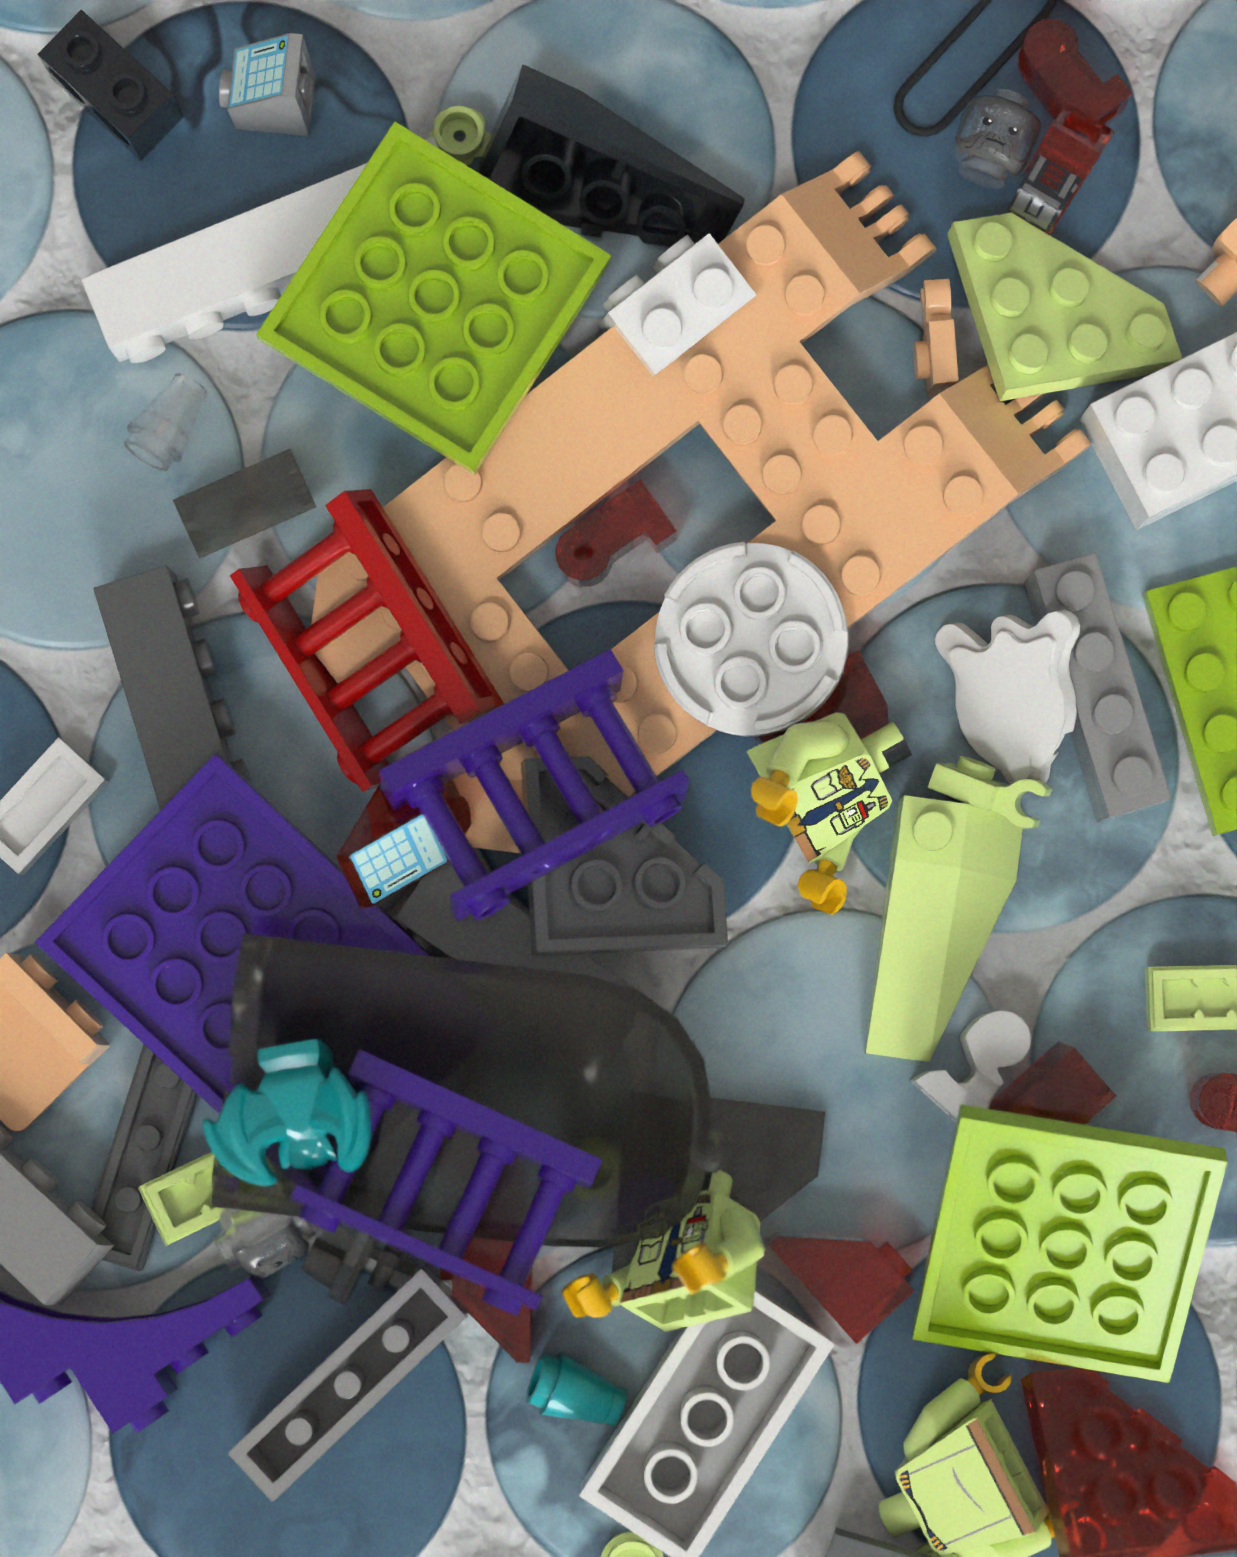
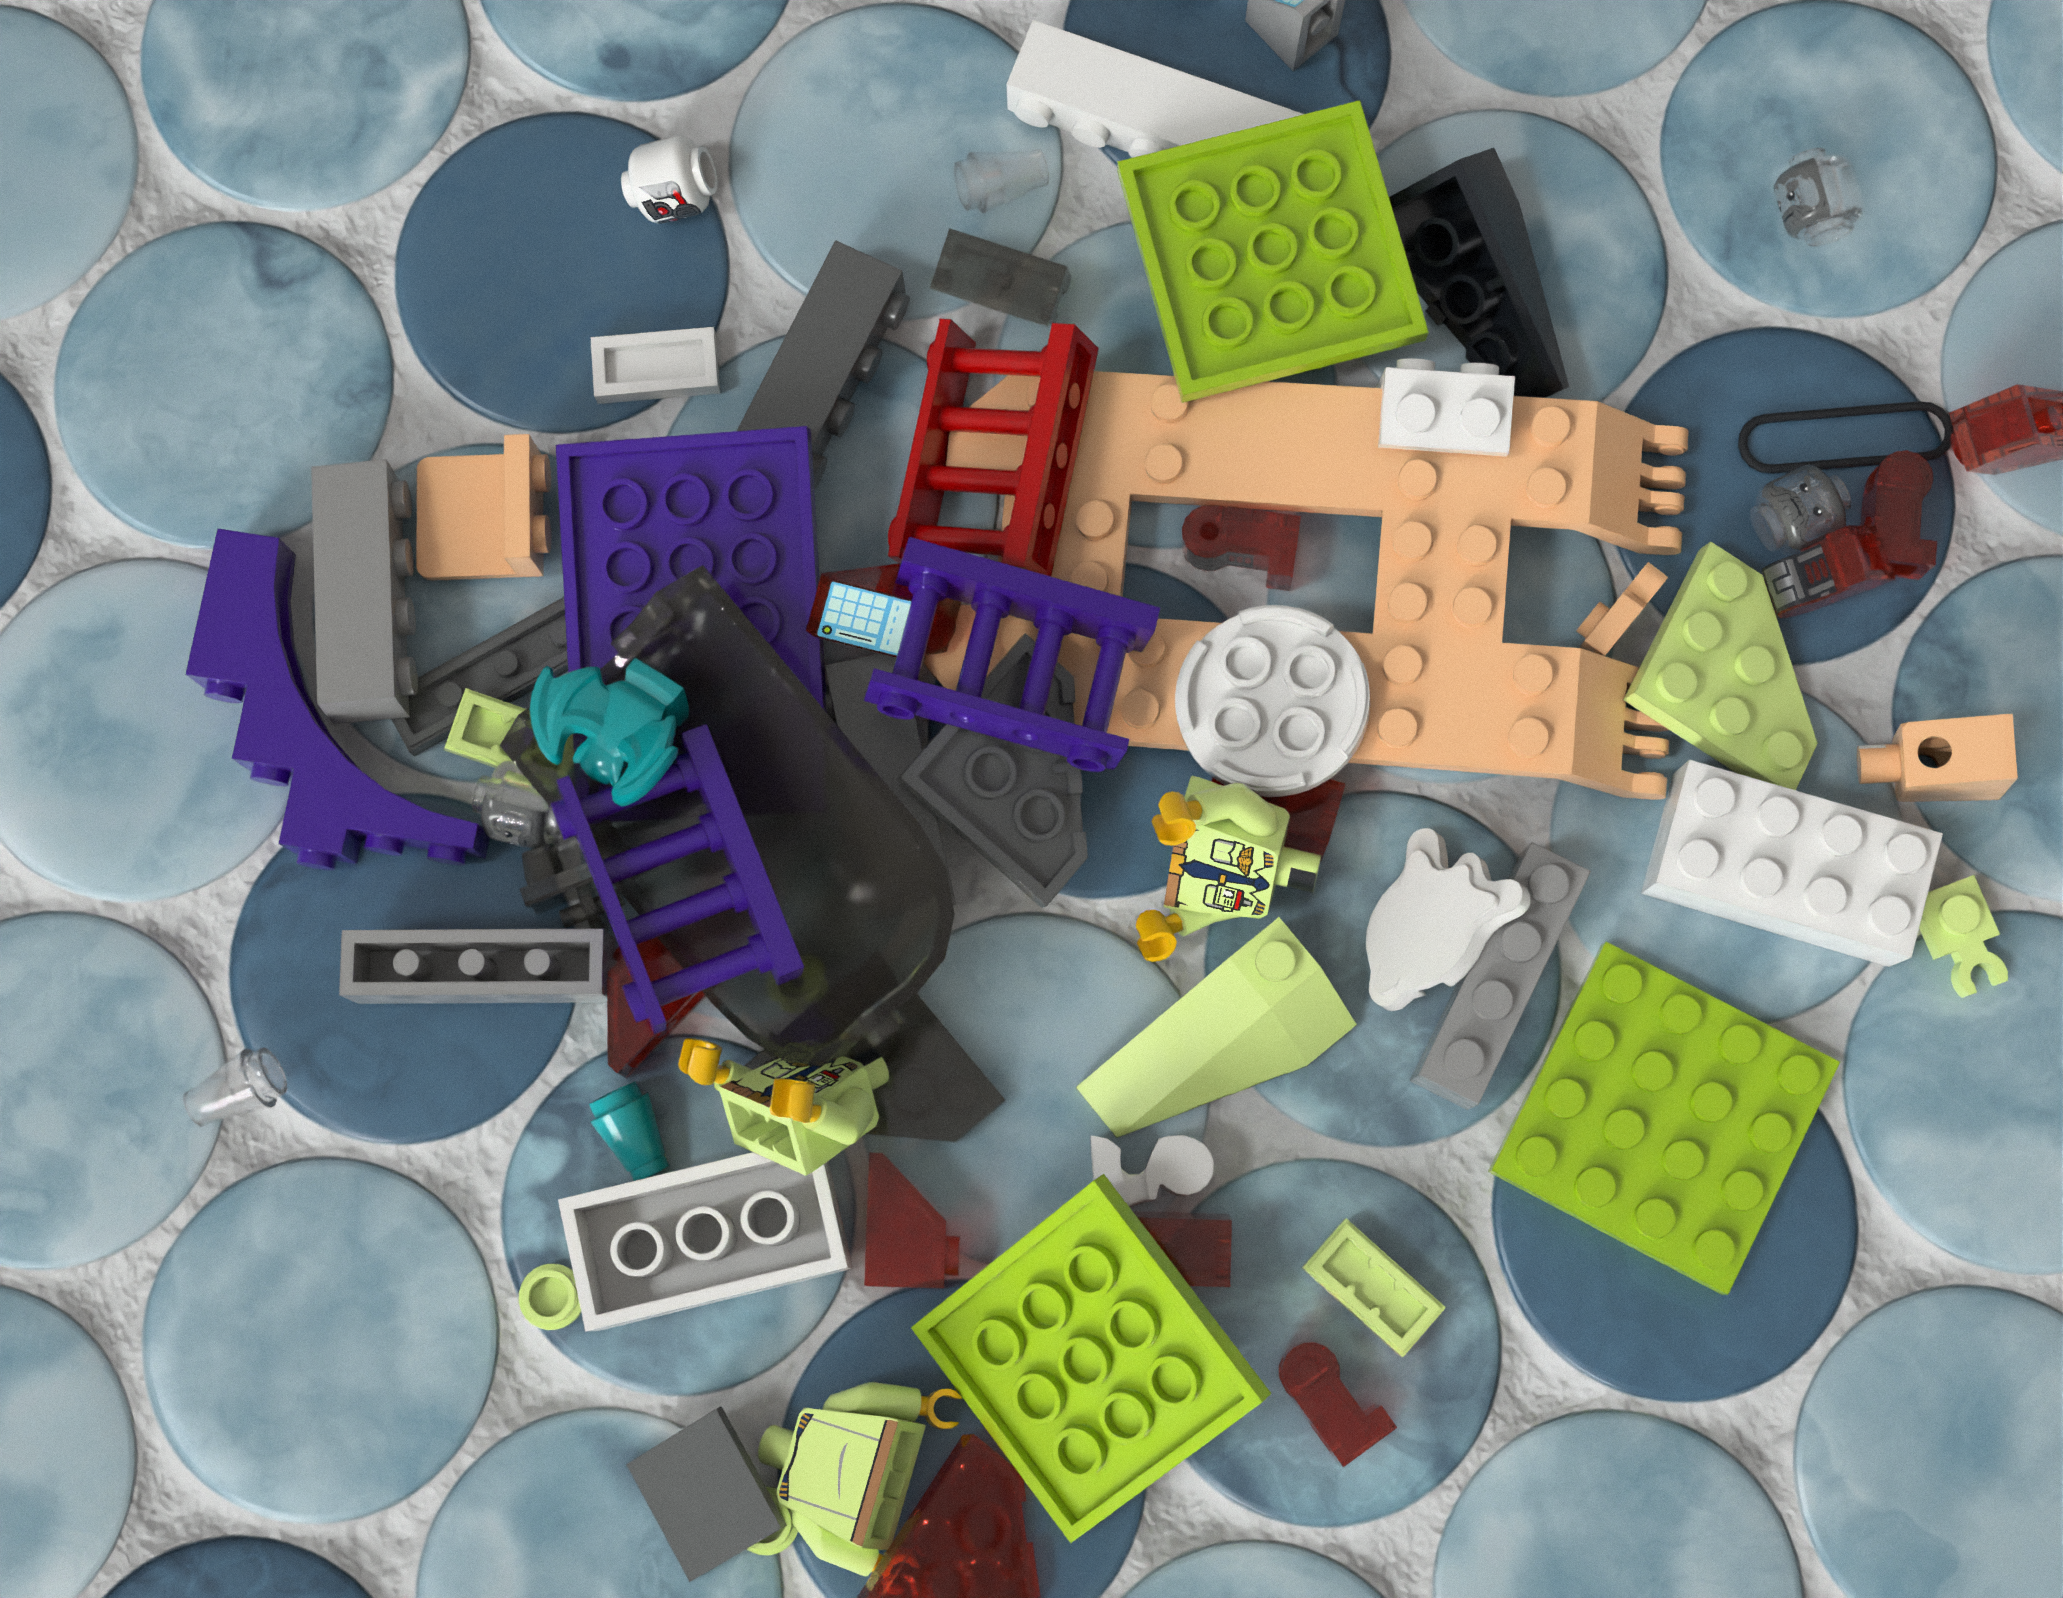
camera: 45 degrees right, 5 degrees down
yellowish green plate [429,106,490,166] -> none
yellowish green plate [927,756,1052,828] -> none

